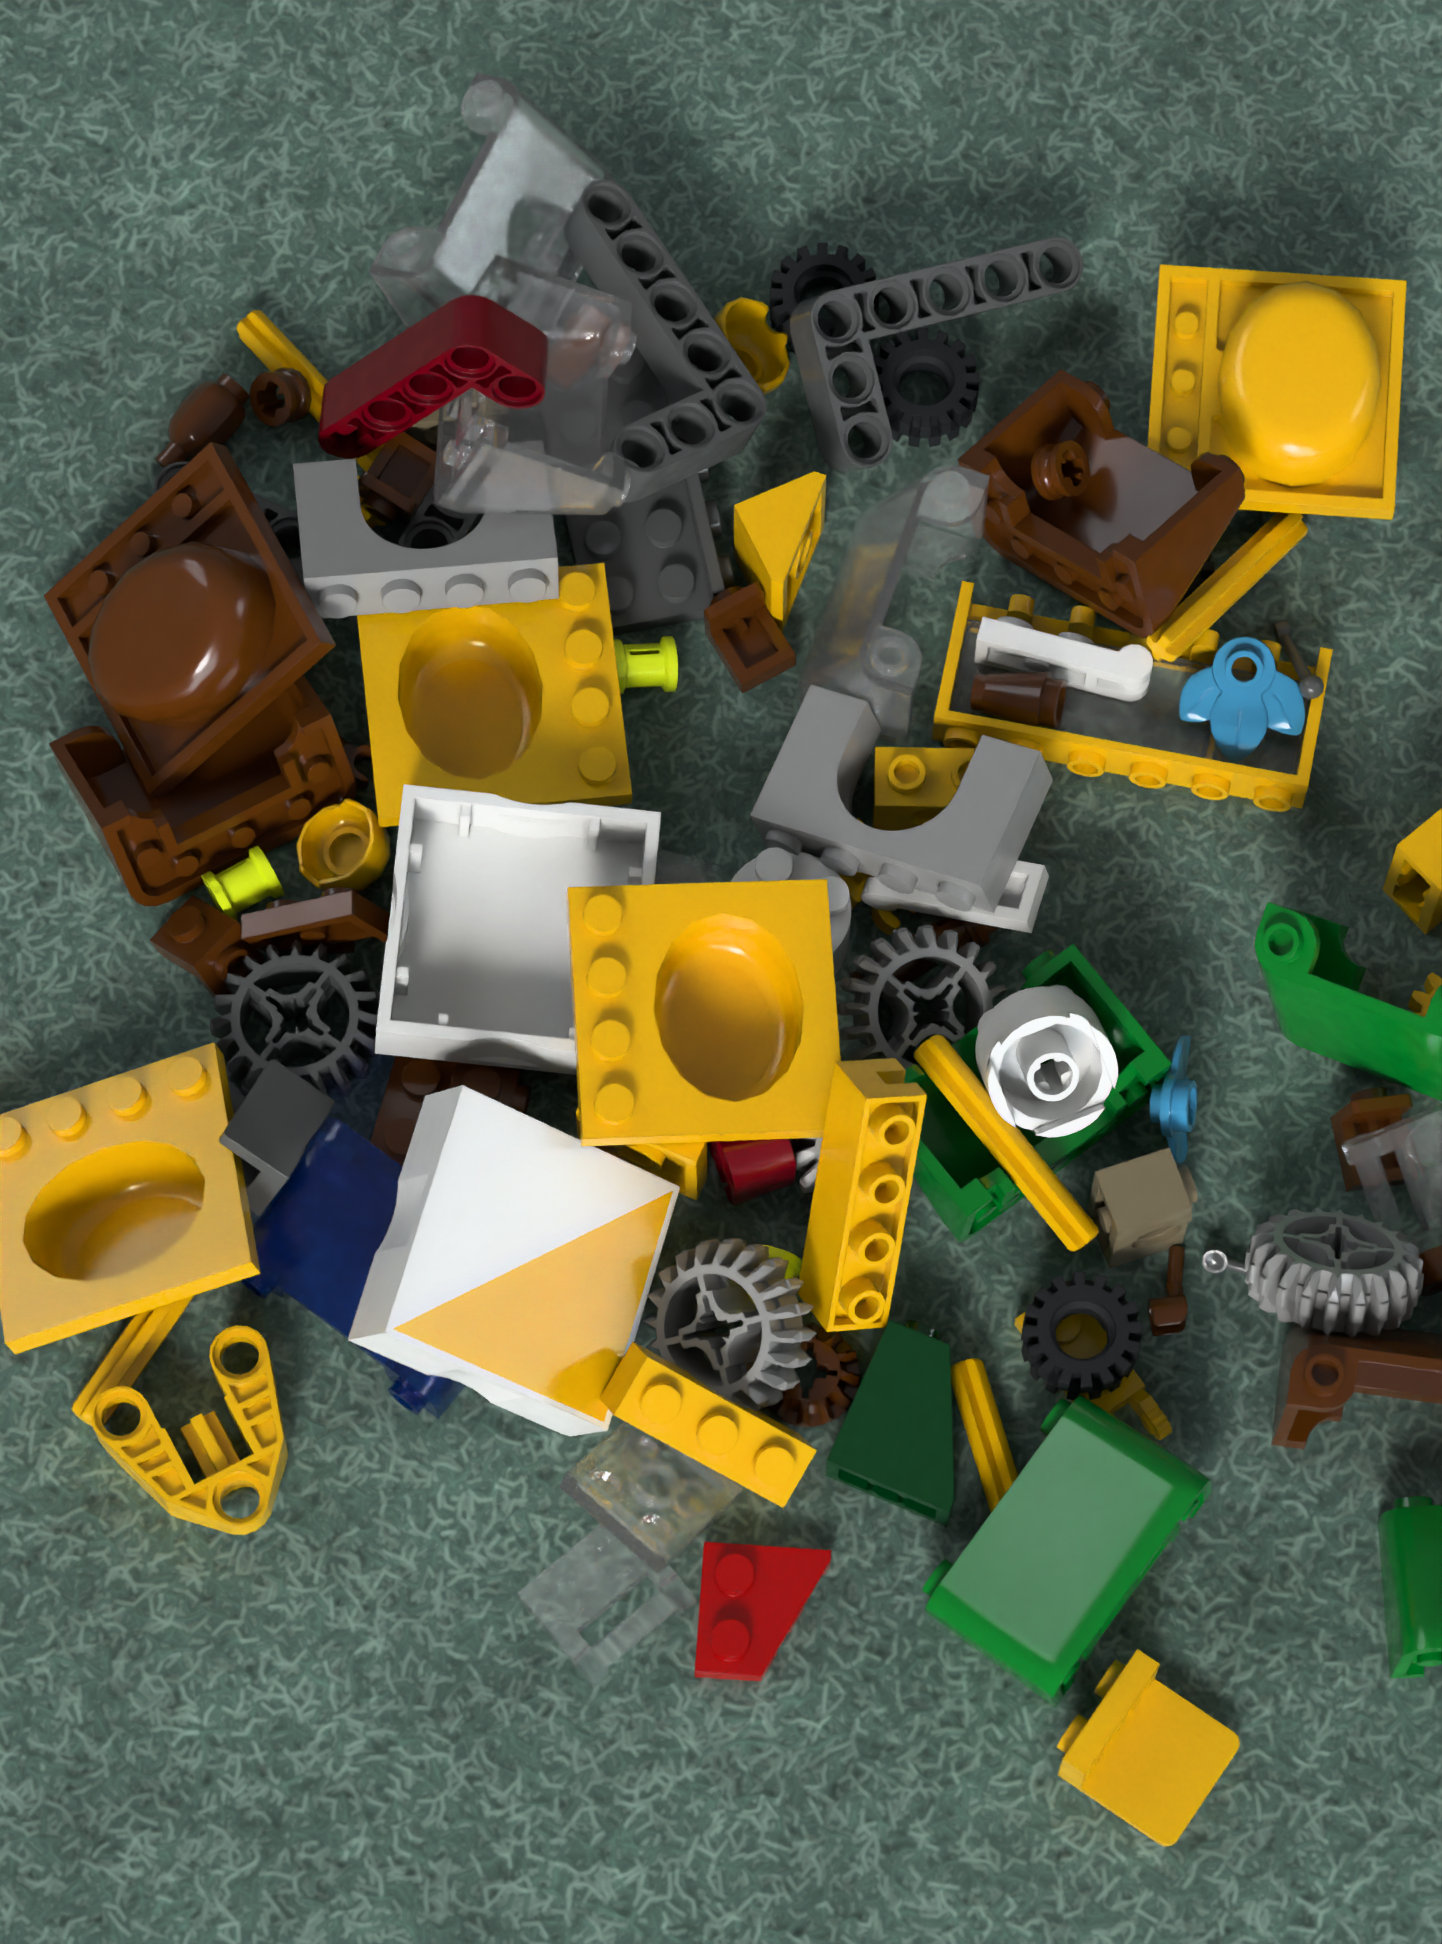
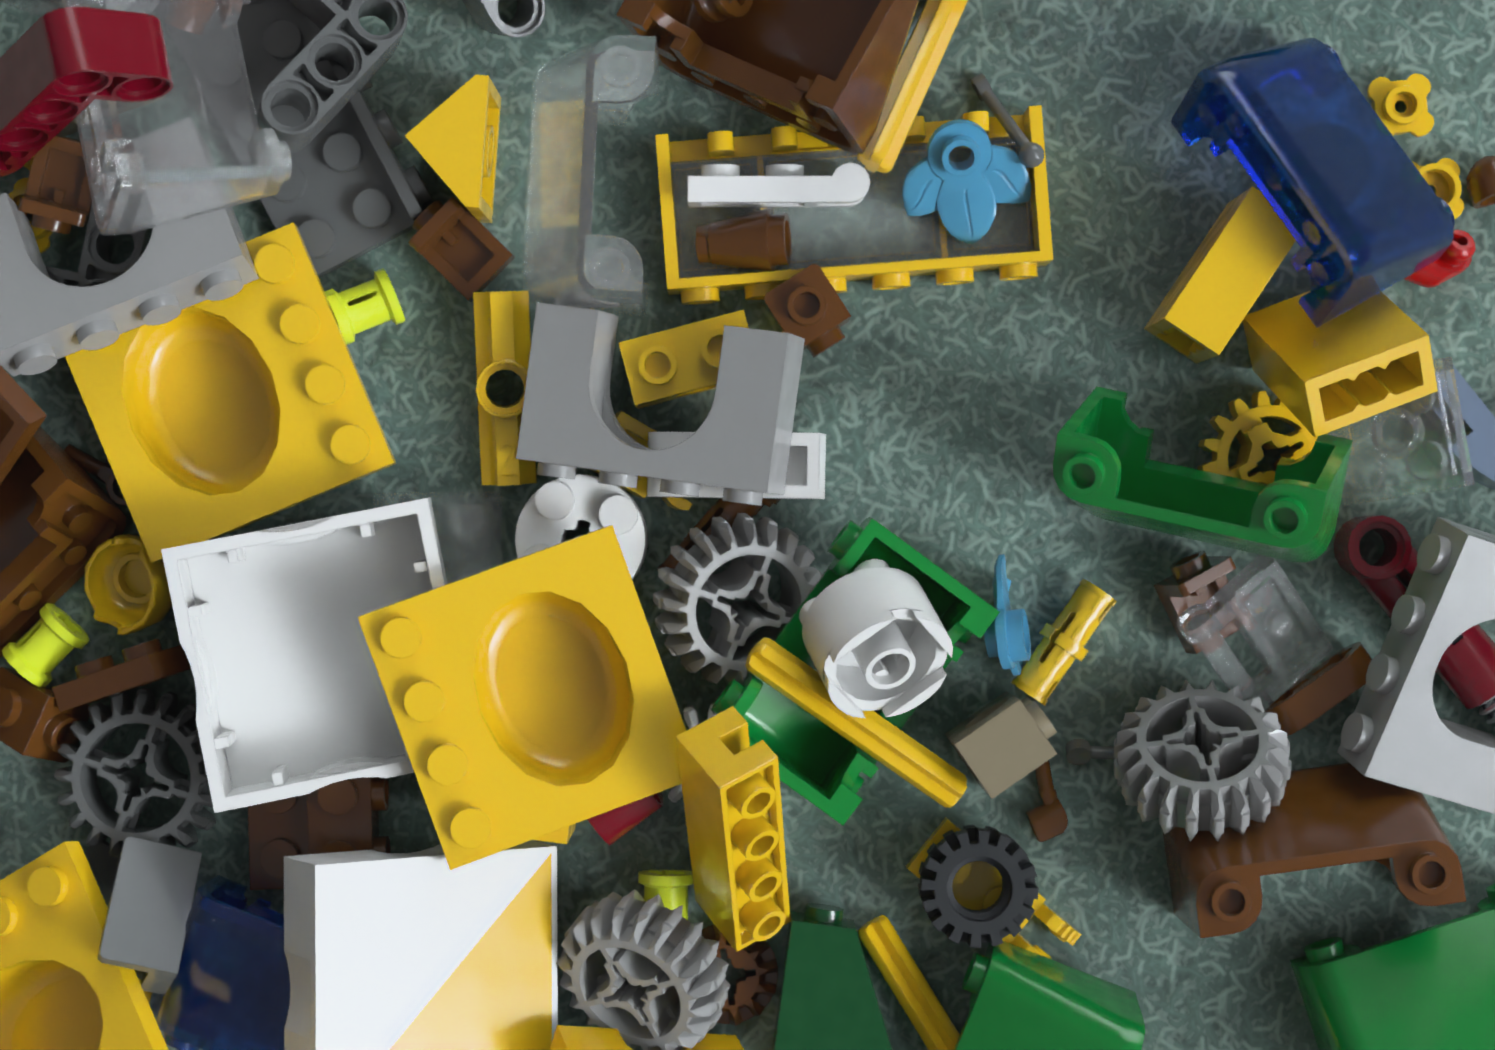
camera: 15 degrees left, 20 degrees up
none -> yellow piece [473,290,537,486]
none -> reddish brown bracket [764,264,851,358]
none -> yellow pin [1011,578,1117,706]

